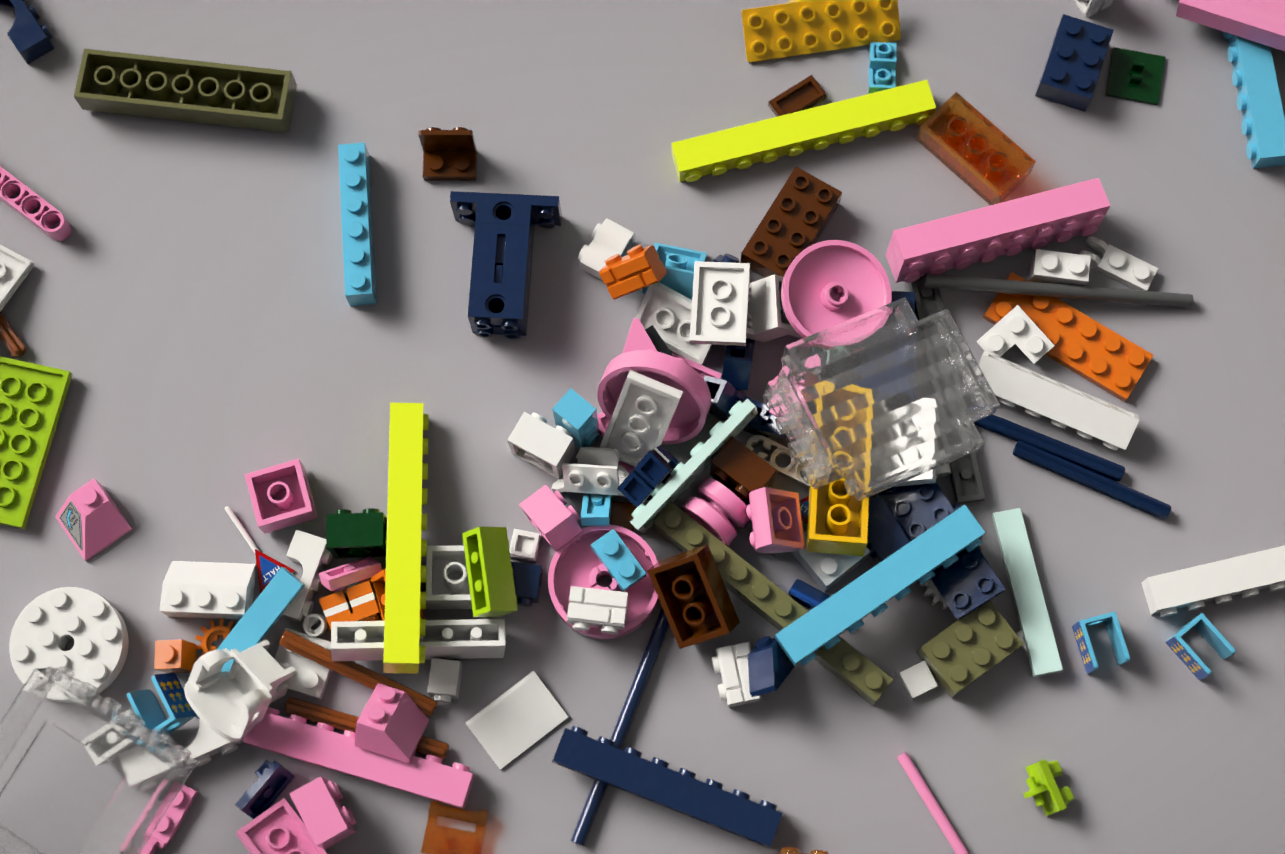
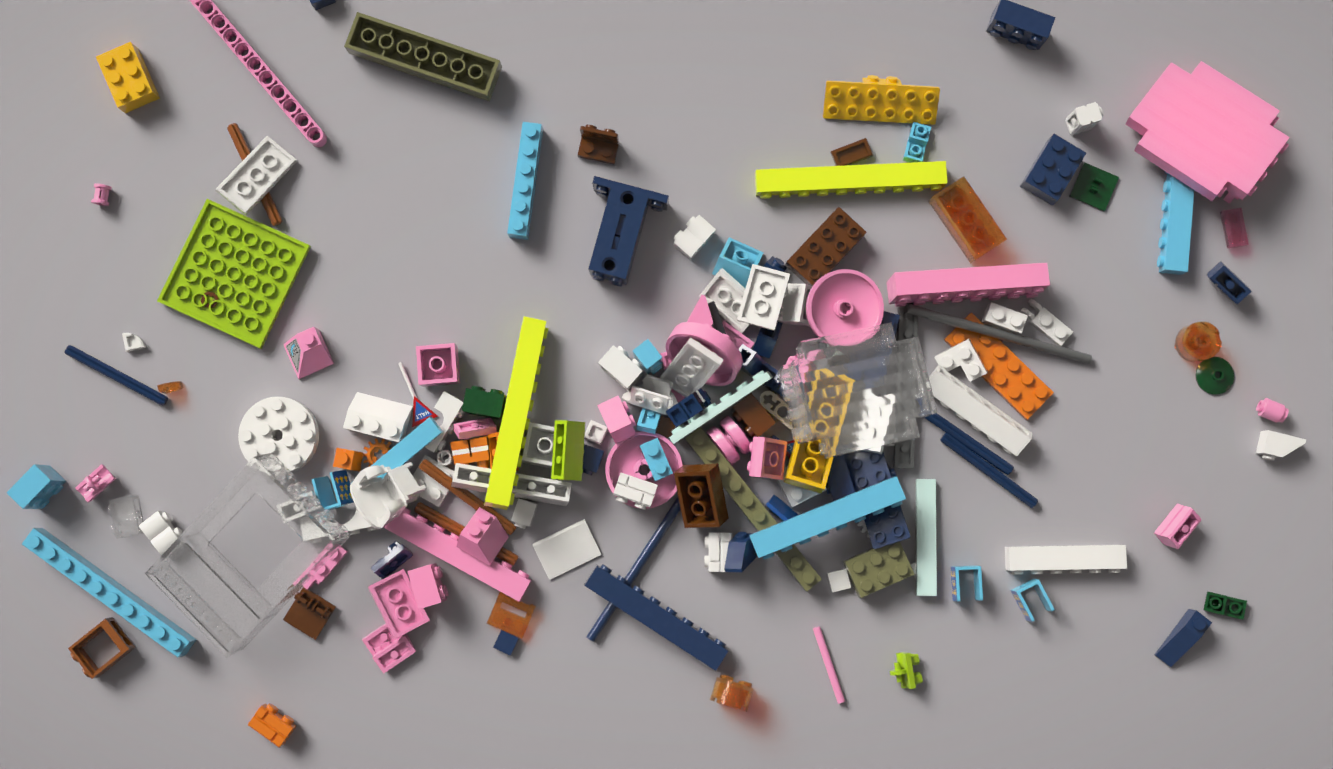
camera: 10 degrees right, 10 degrees up
orange brick [599,244,667,300] -> none

